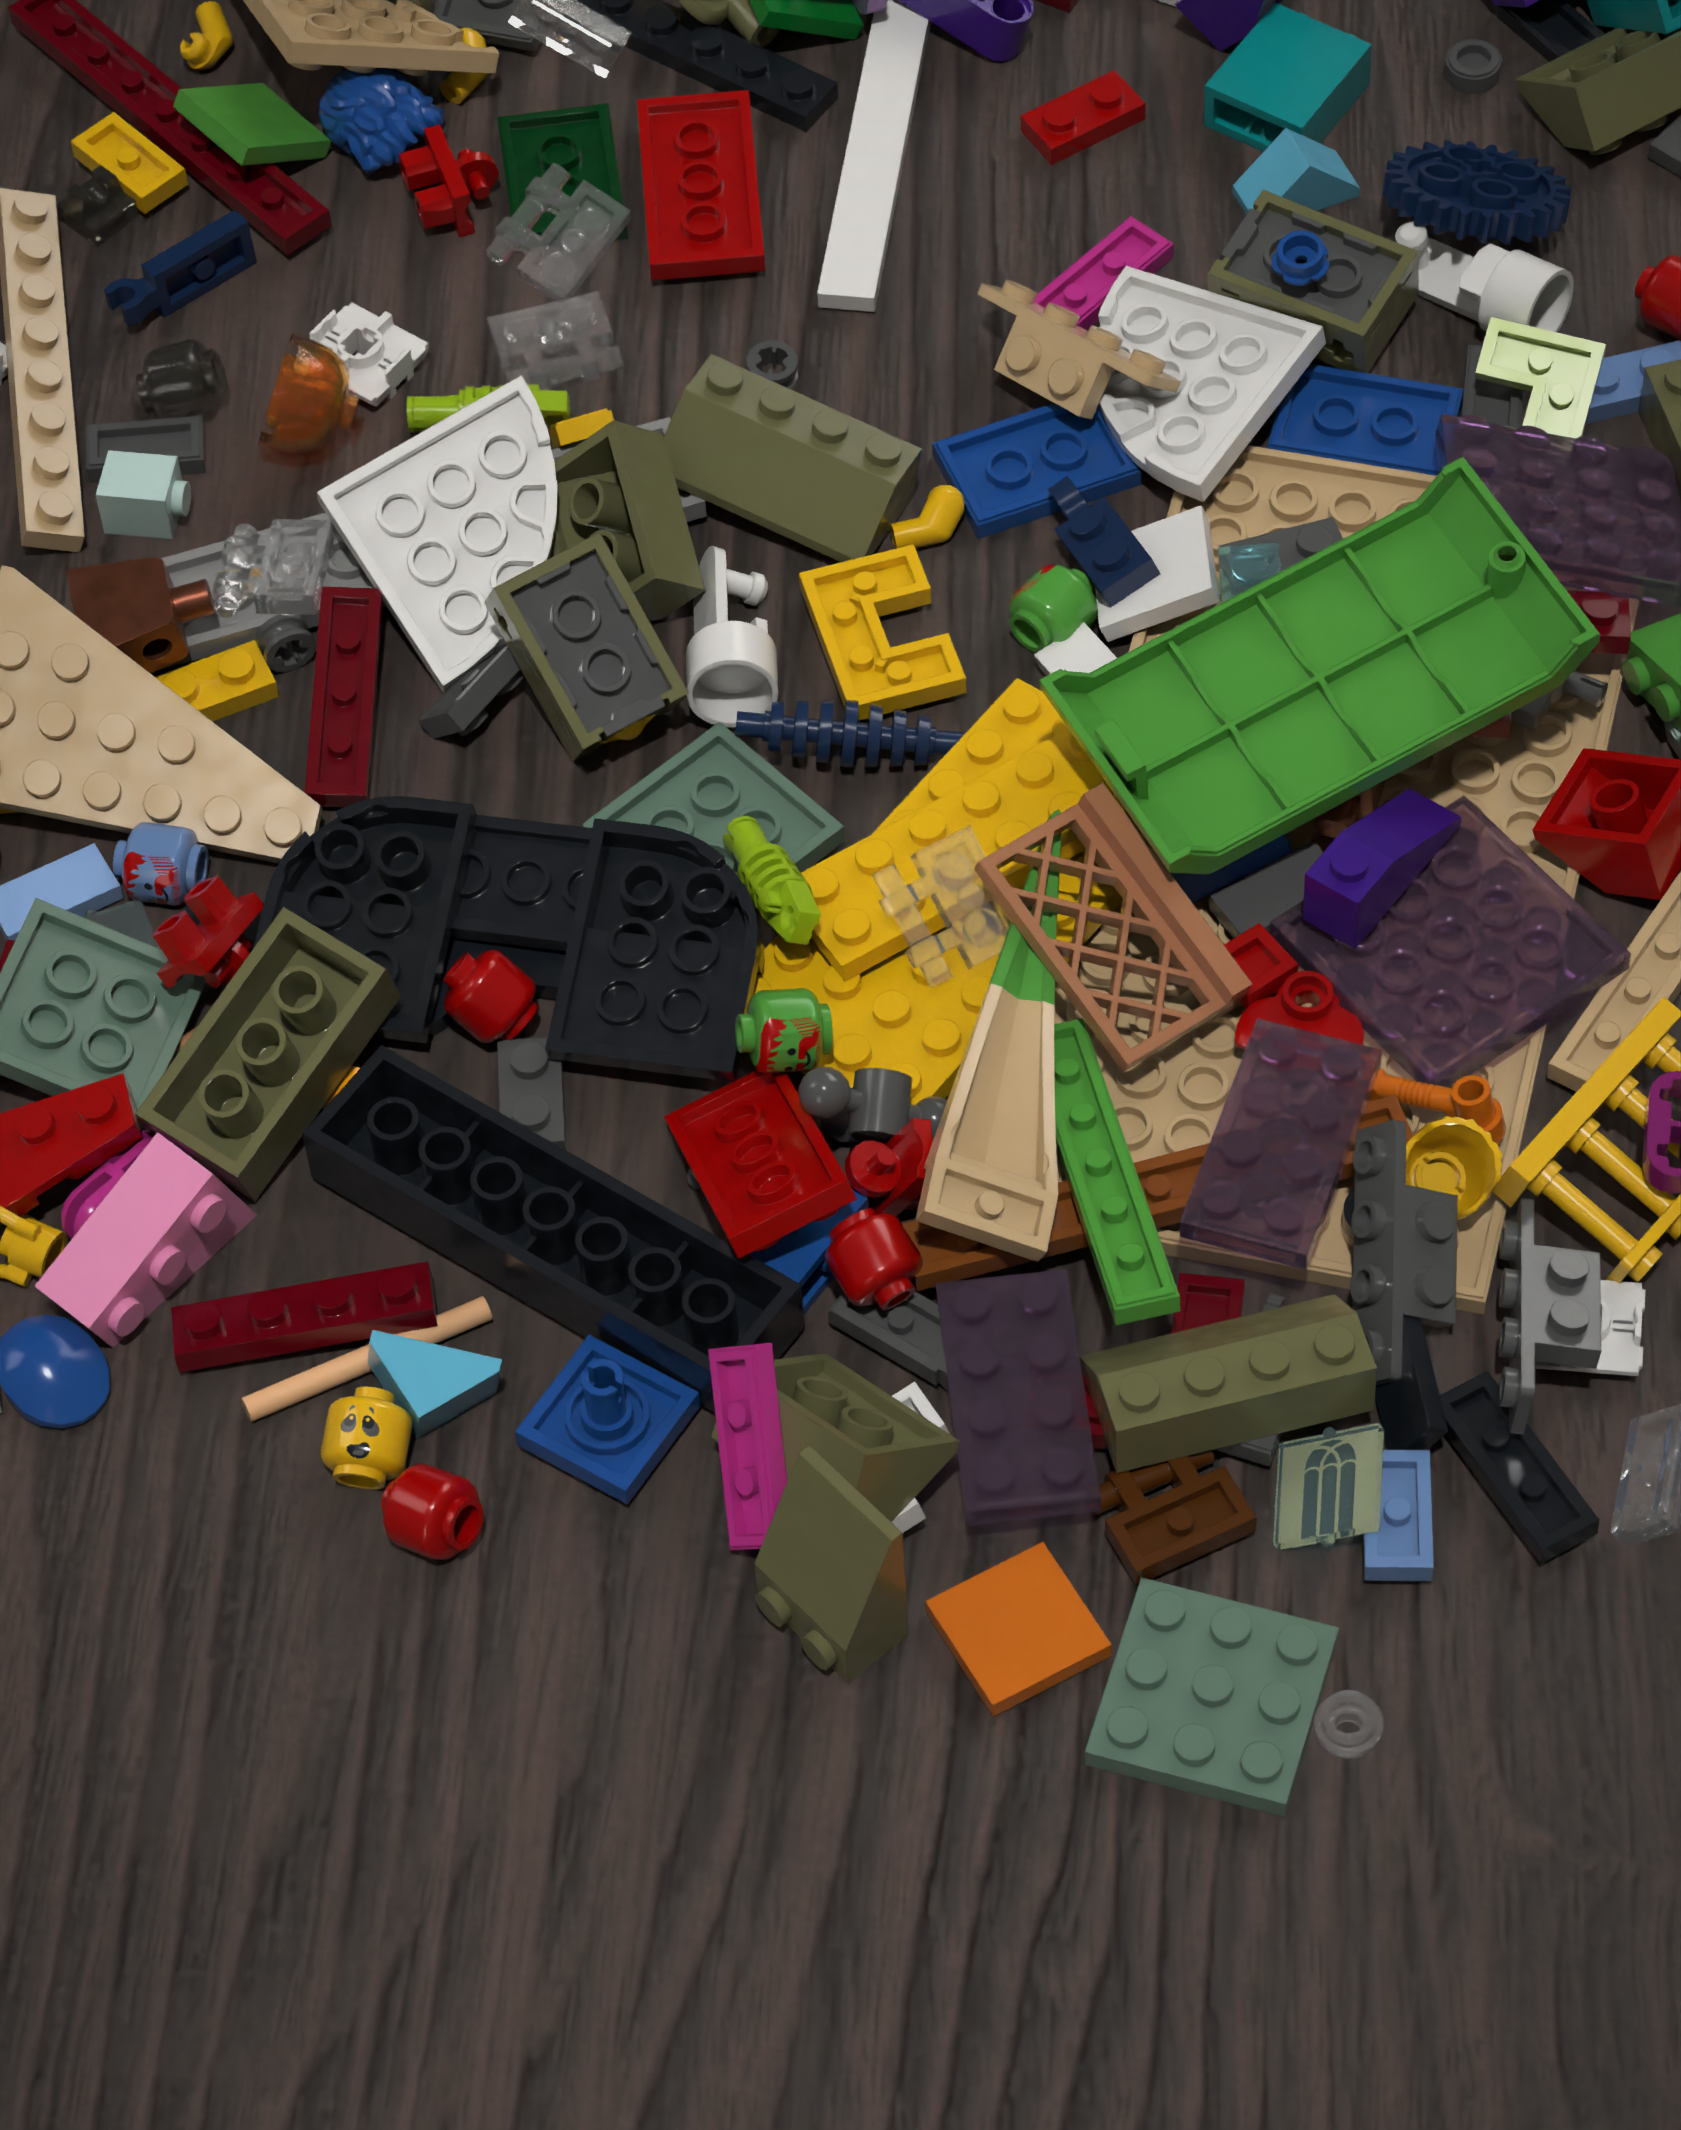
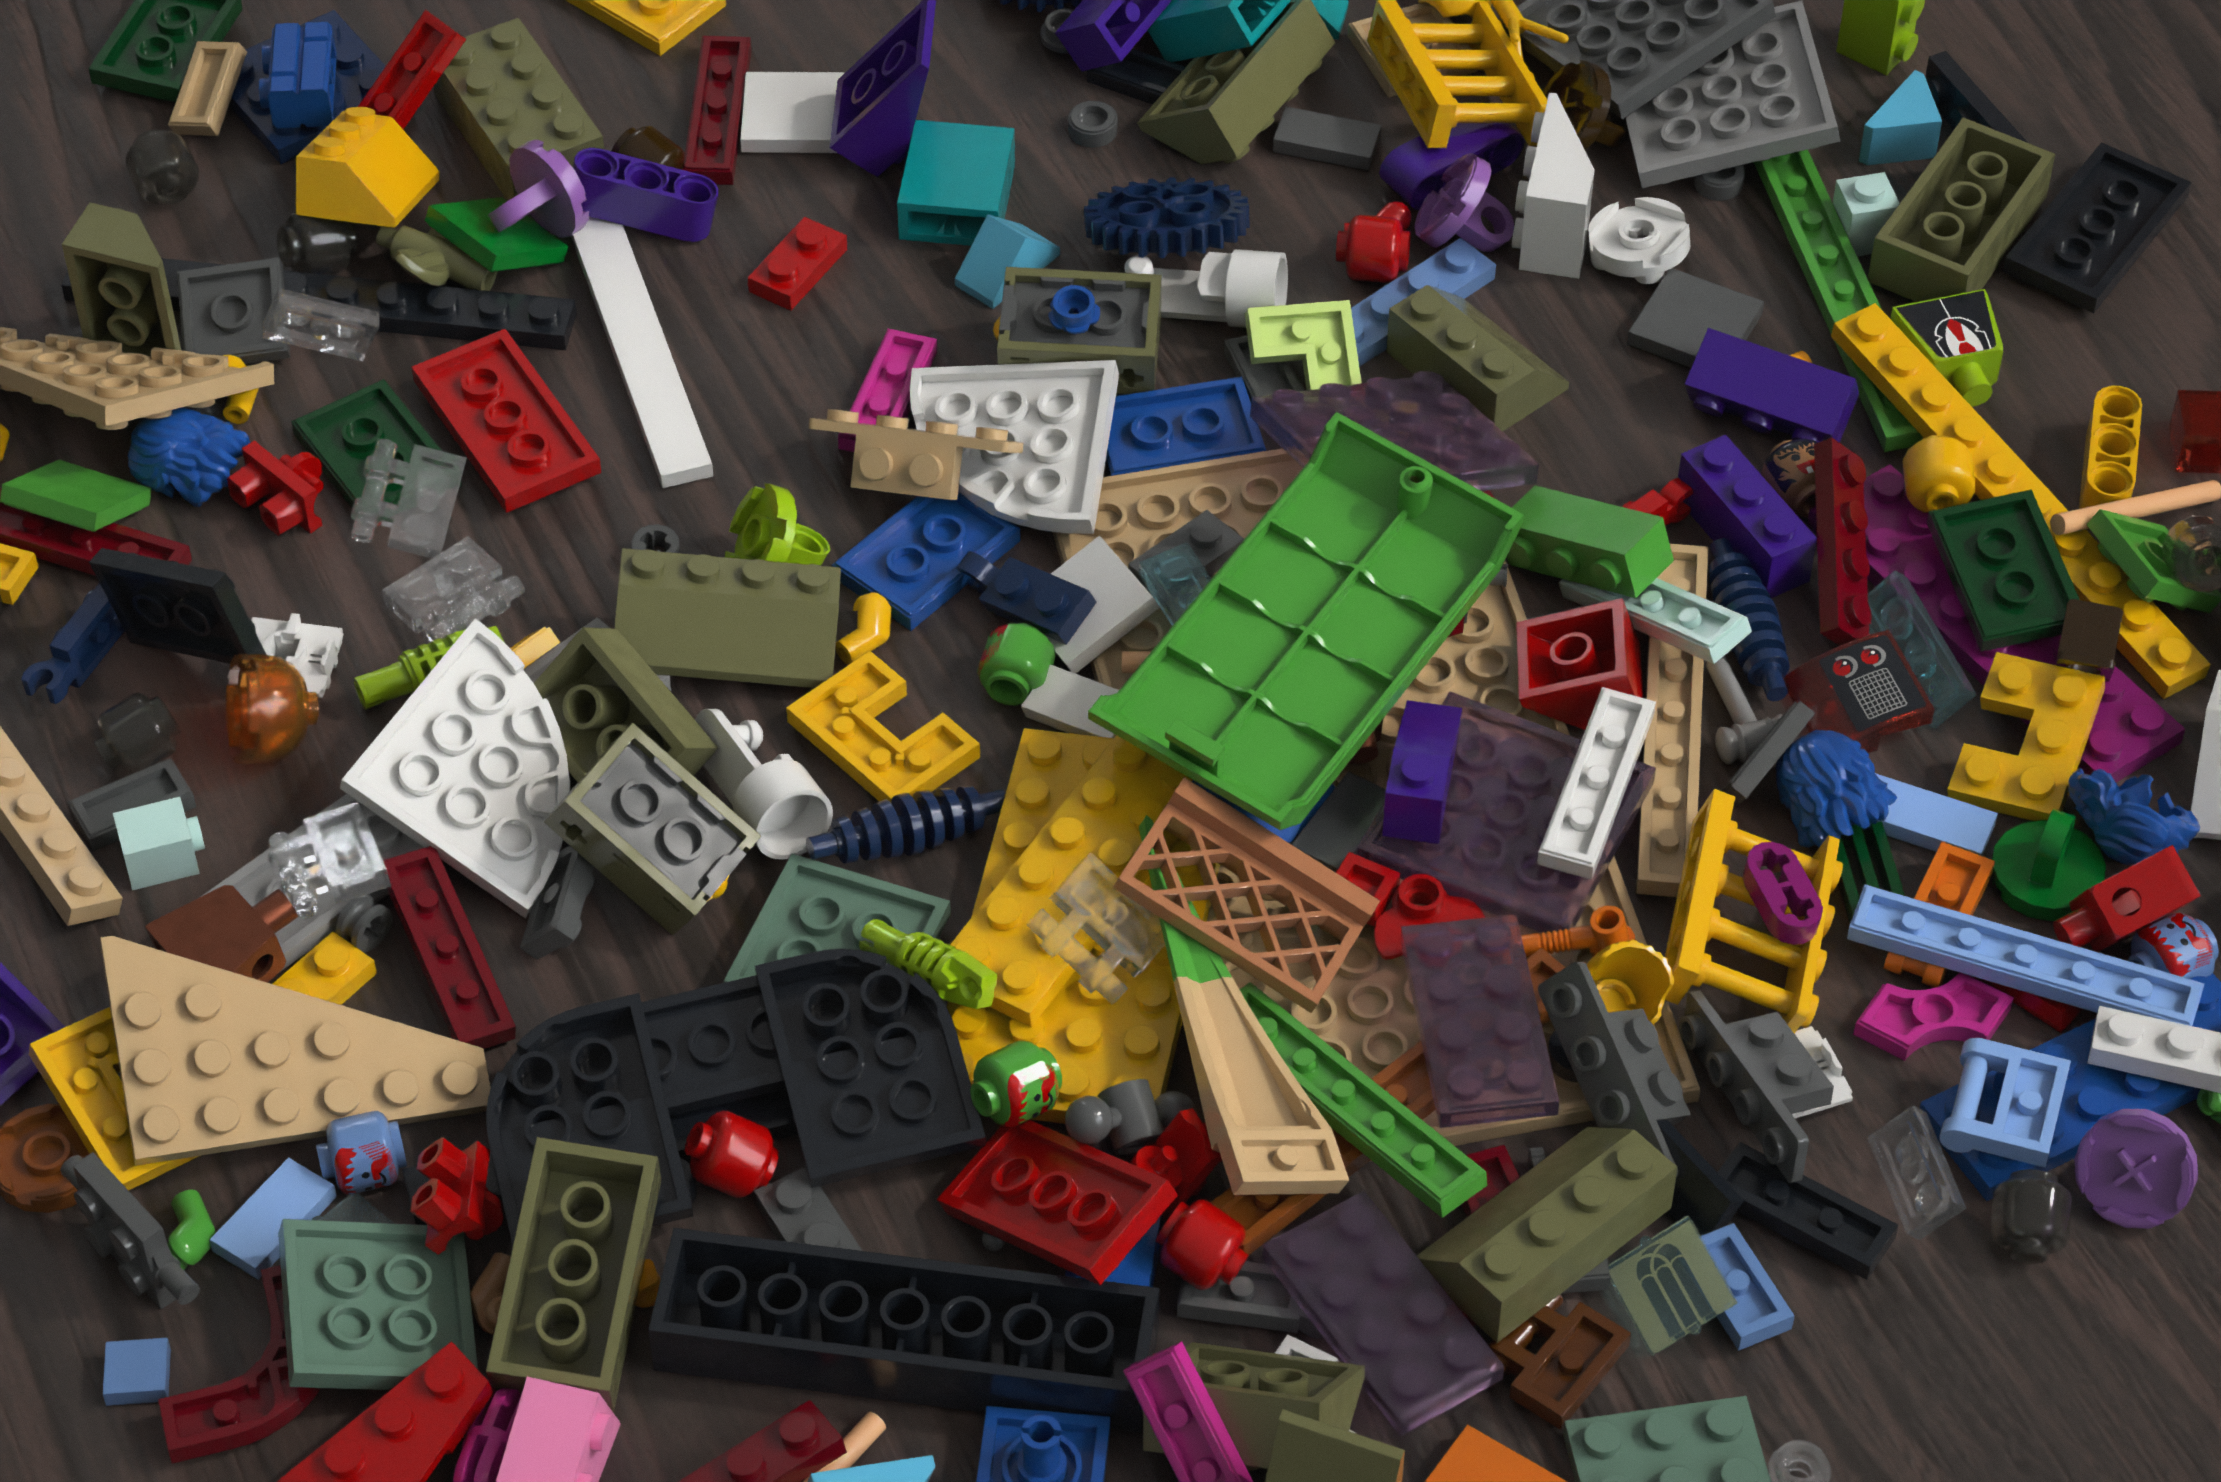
camera: 30 degrees left, 5 degrees down
none -> black plate [89,548,266,669]
none -> lime tile [725,483,830,566]
none -> white tile [1537,687,1656,880]

